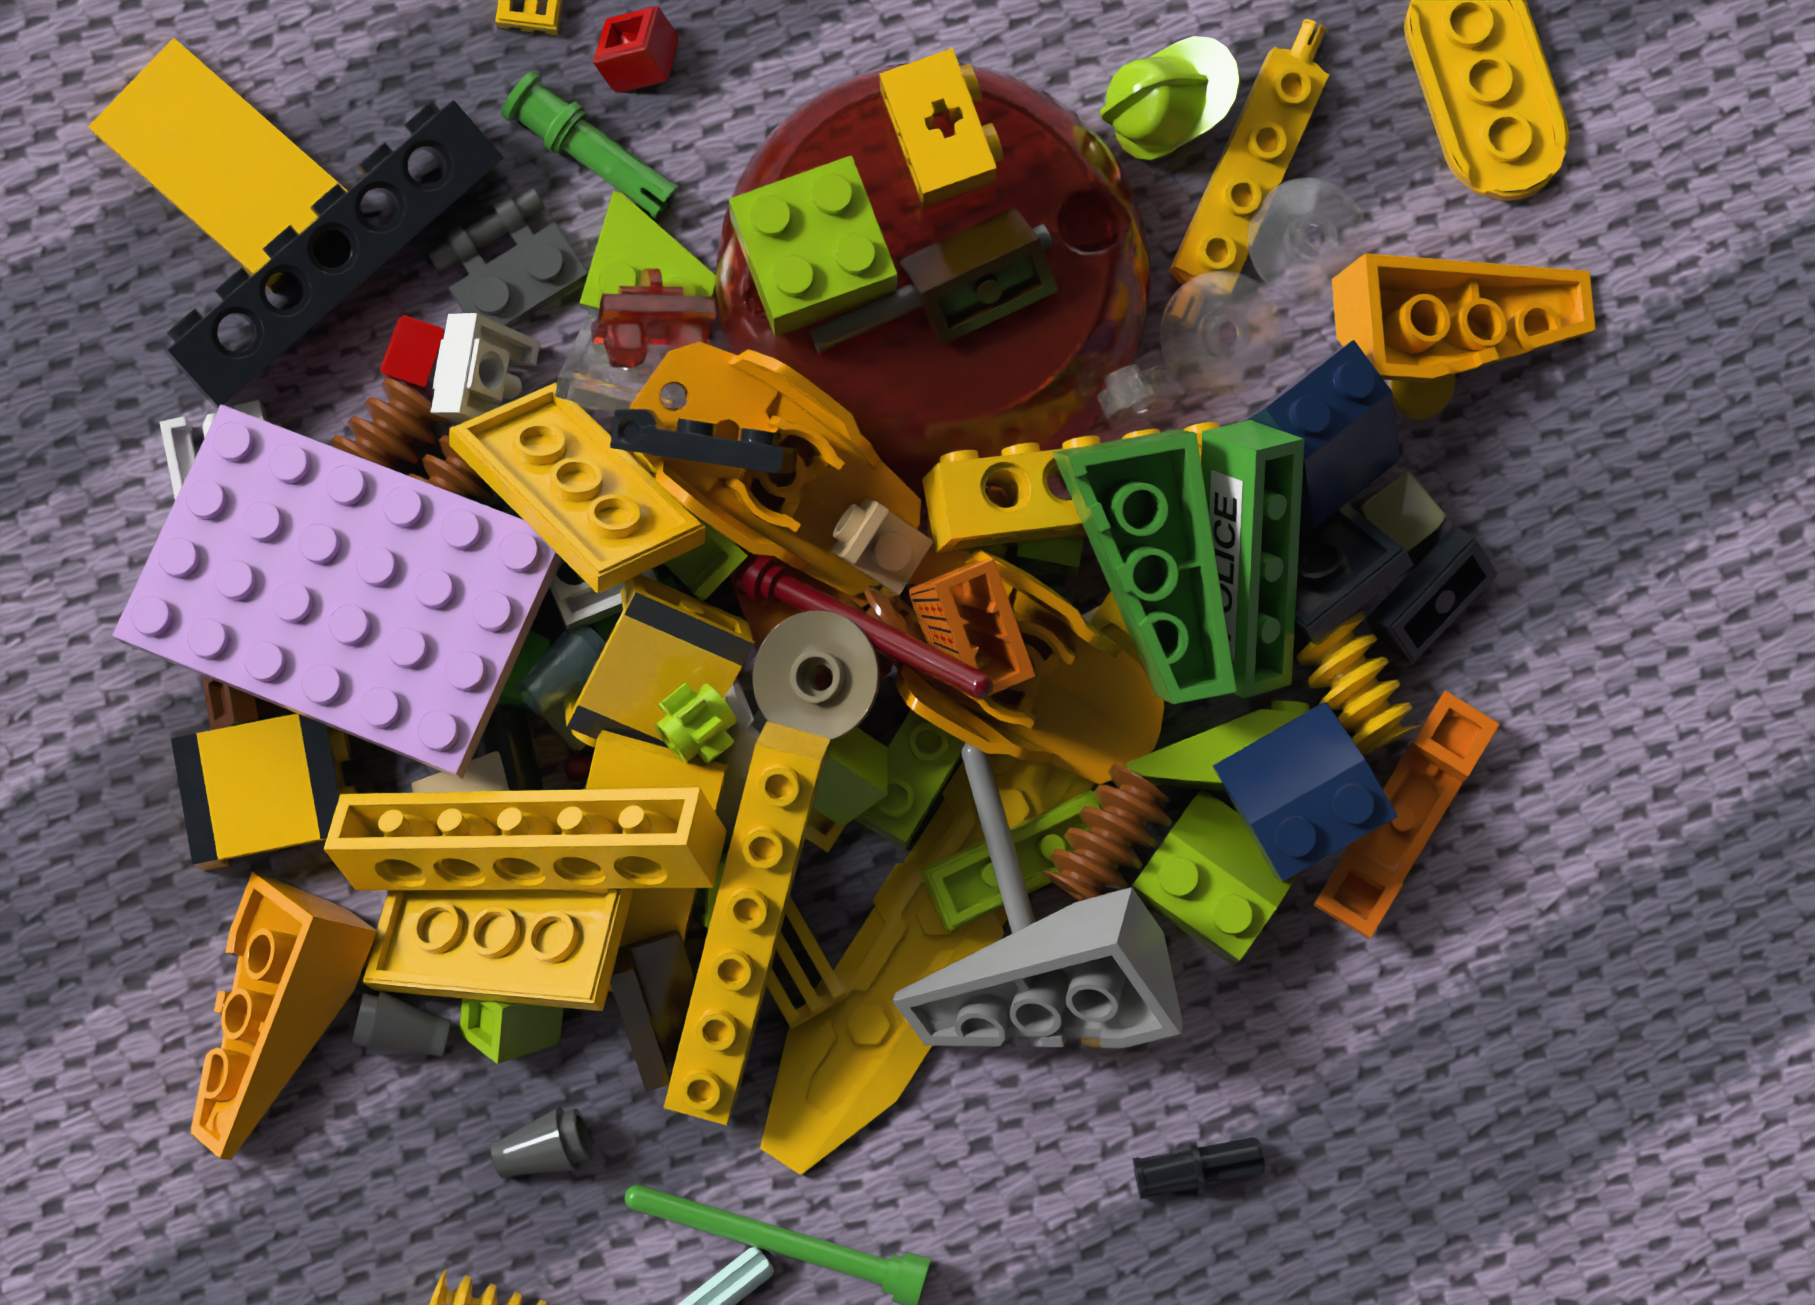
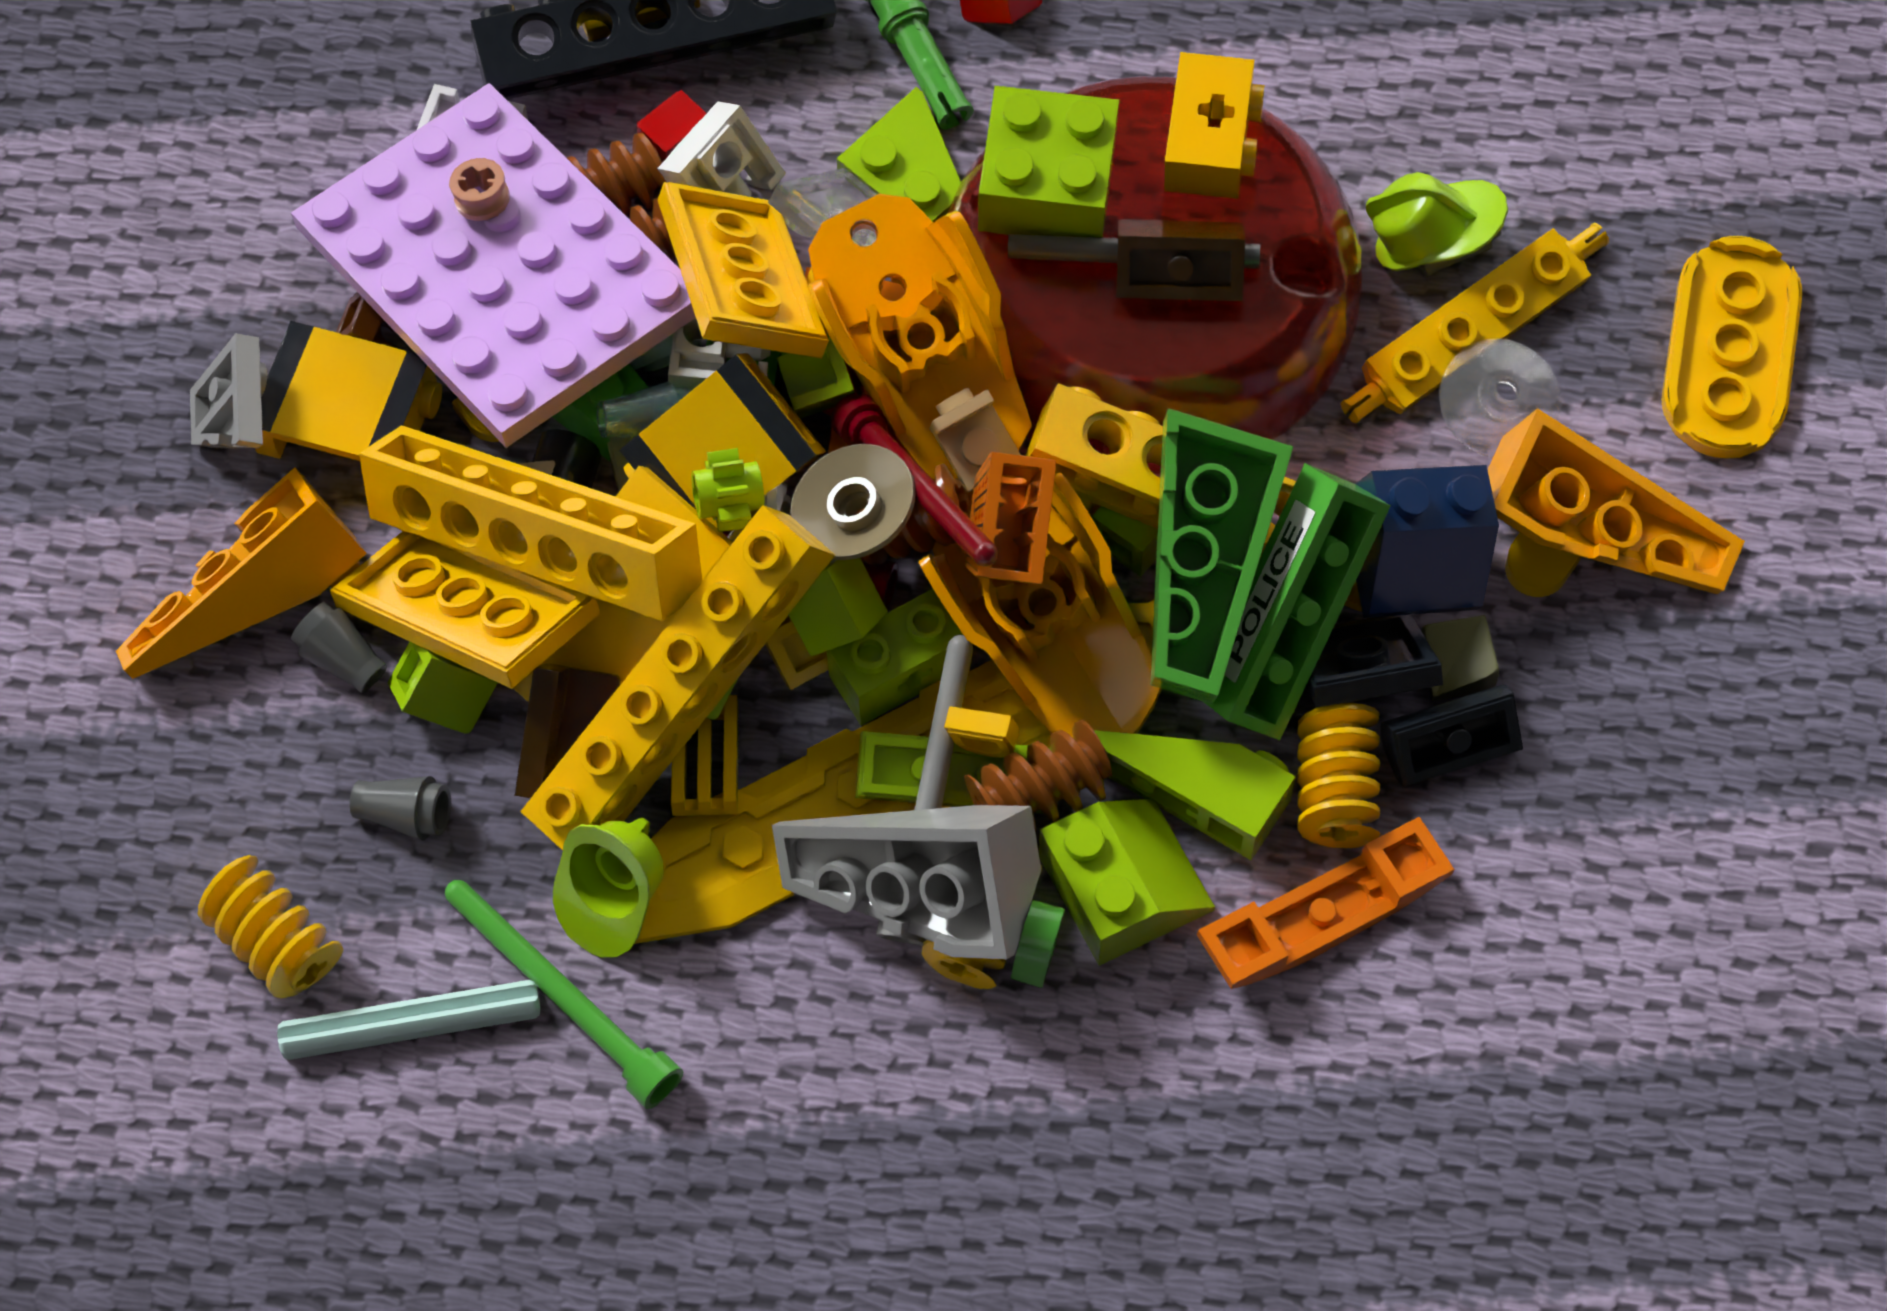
camera: 30 degrees right, 15 degrees down
dark grey plate [426,187,588,328] -> none
clear red hips [591,268,717,368] -> none
black hinge [610,409,798,474] -> none
clear plate [1097,364,1188,423] -> none
black axle [1132,1137,1265,1200] -> none
clear dish [1160,271,1283,397] -> none
dark blue slope [1212,702,1398,882] -> none
none -> light grey wing [190,333,267,448]
none -> nougat bush [449,158,510,221]
none -> lime piece [552,818,664,958]
none -> yellow tile [944,706,1020,757]
none -> bright green beam [1011,900,1065,988]

